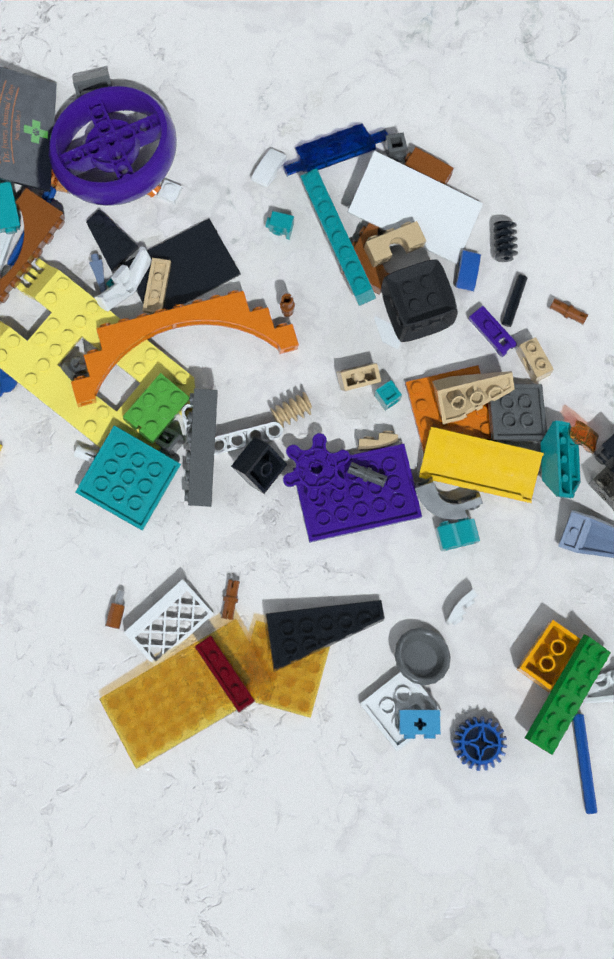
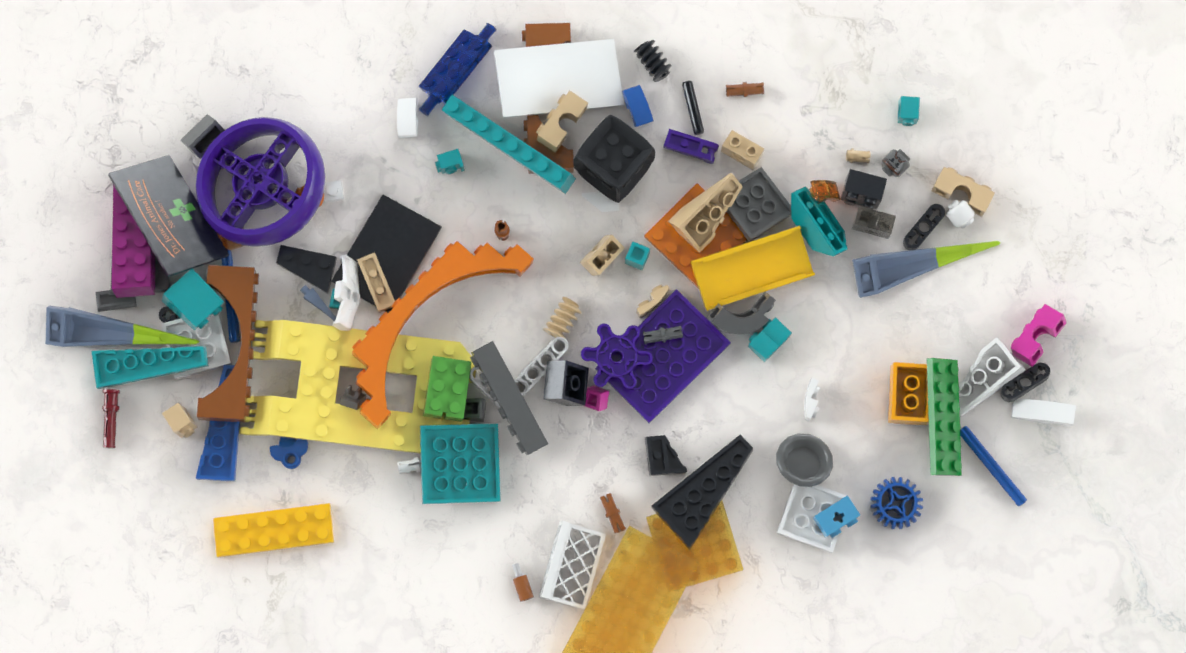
camera: 30 degrees left, 0 degrees up
dark red tile [194,635,256,713] -> none
dark grey brick [384,132,408,162] -> none
none -> dark pink slope [585,386,609,411]
none -> black wing [645,435,687,476]

